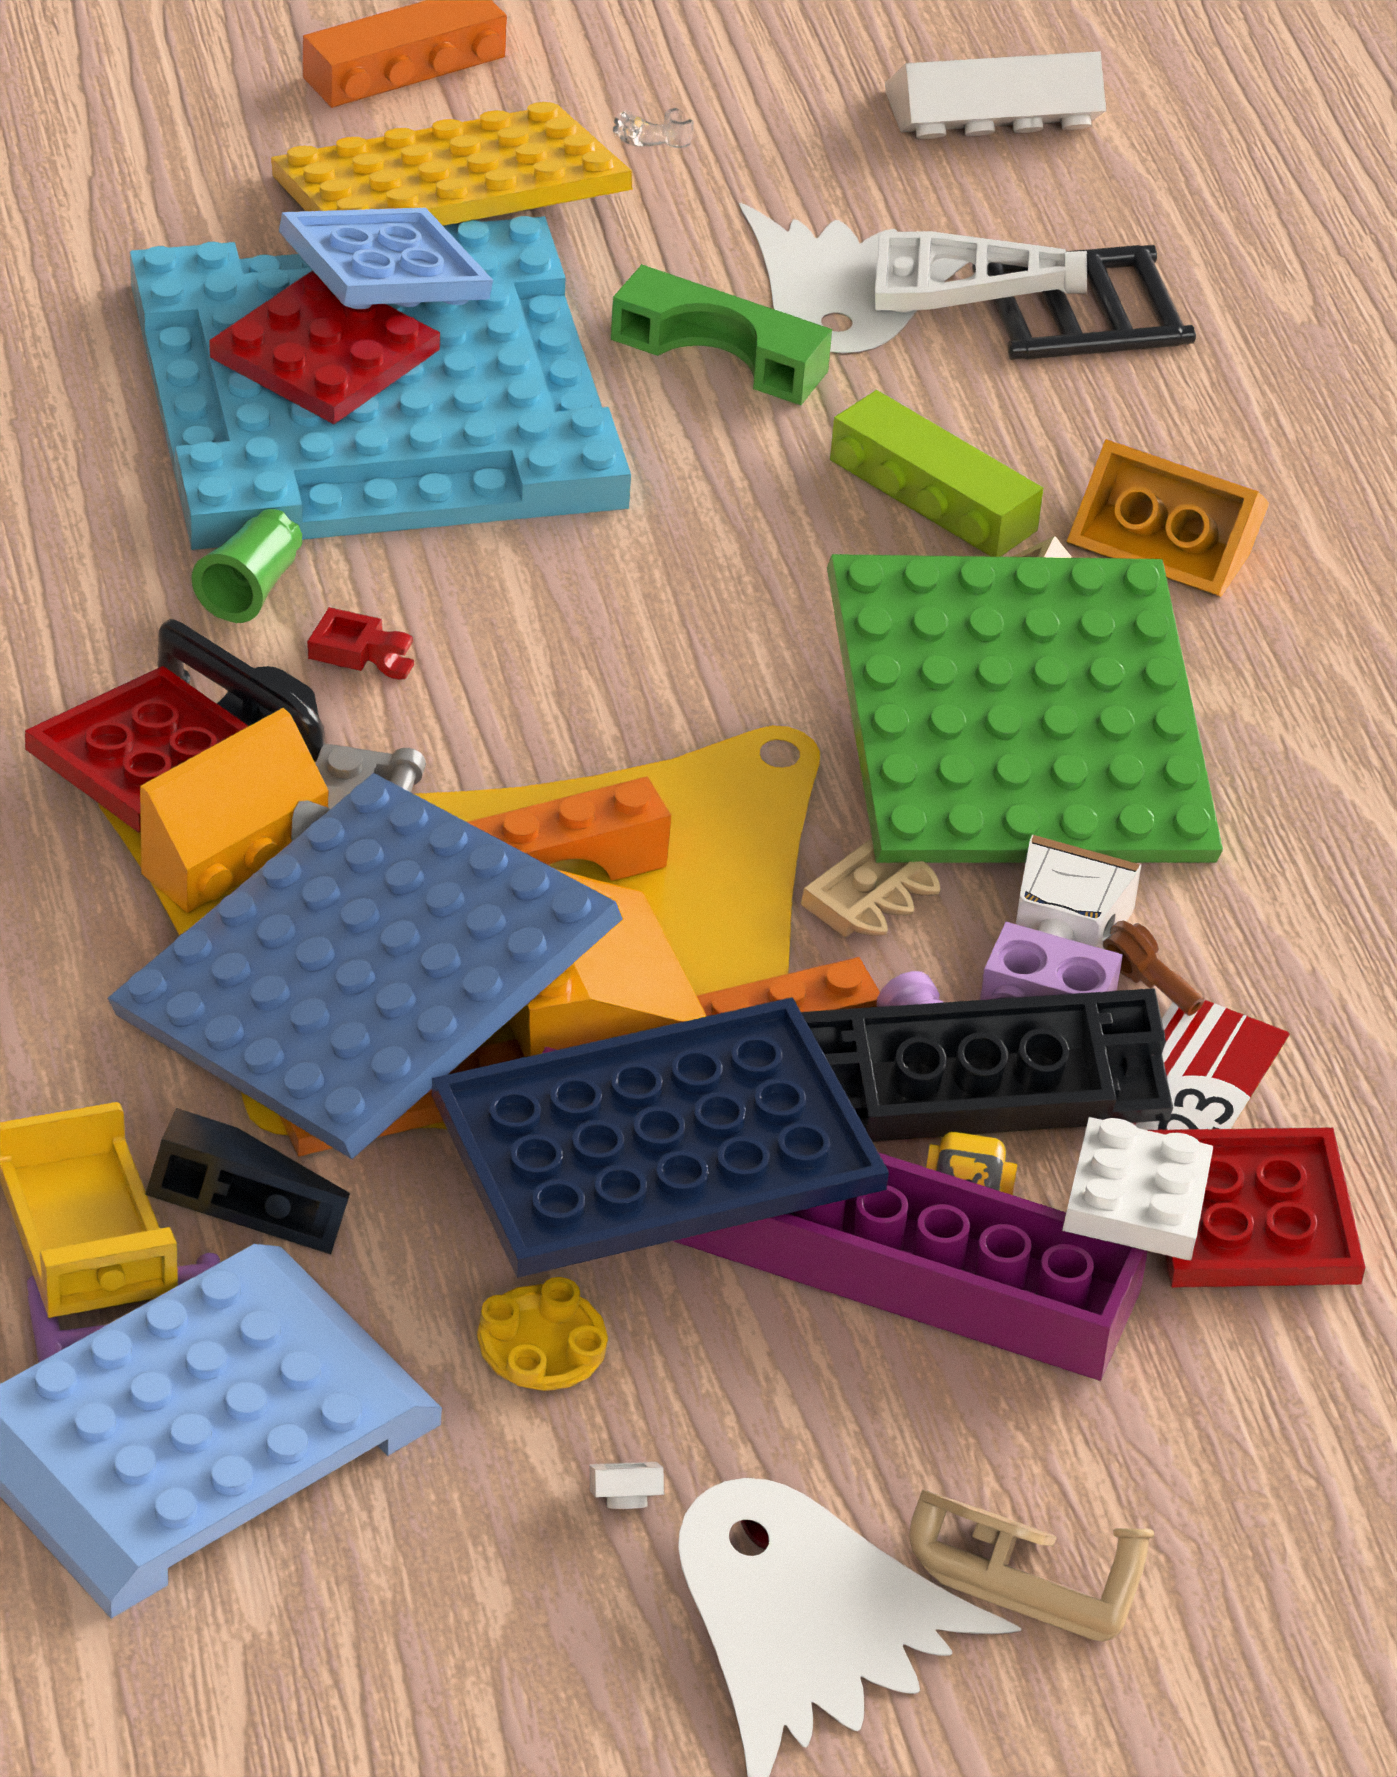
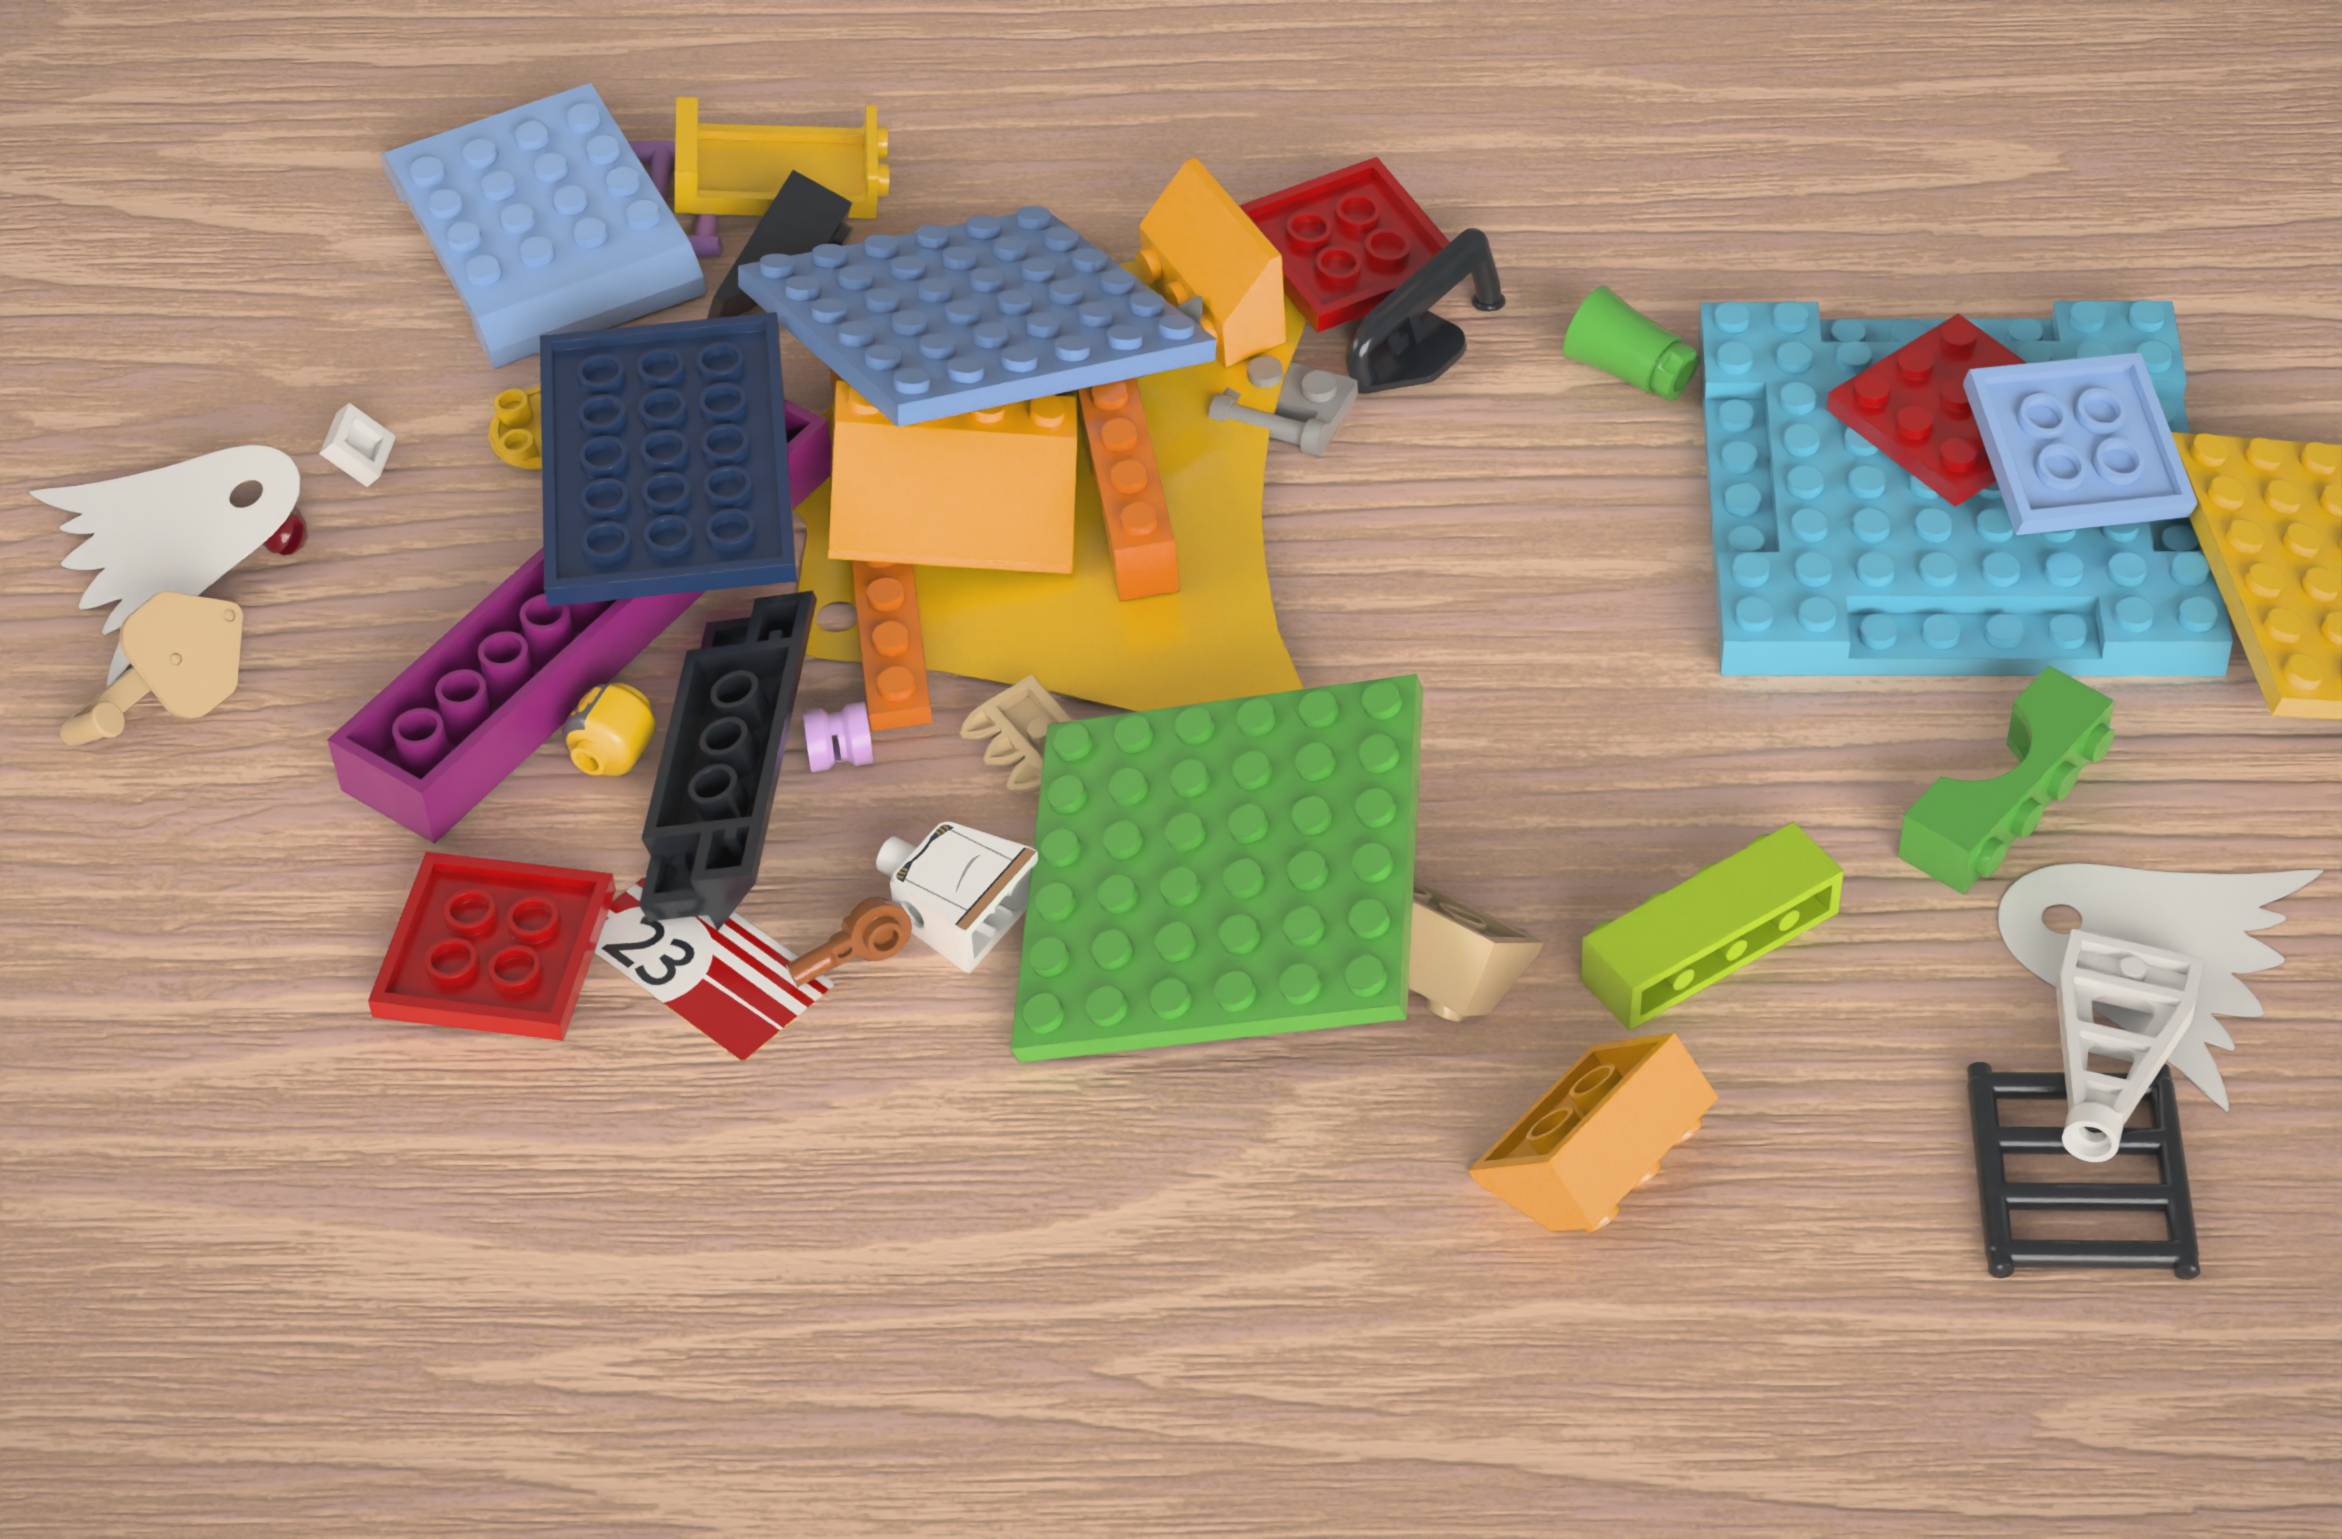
camera: 110 degrees right, 5 degrees up
red plate [307,607,414,680] -> none
lavender brick [980,922,1122,1000] -> none
white plate [1062,1117,1213,1261] -> none

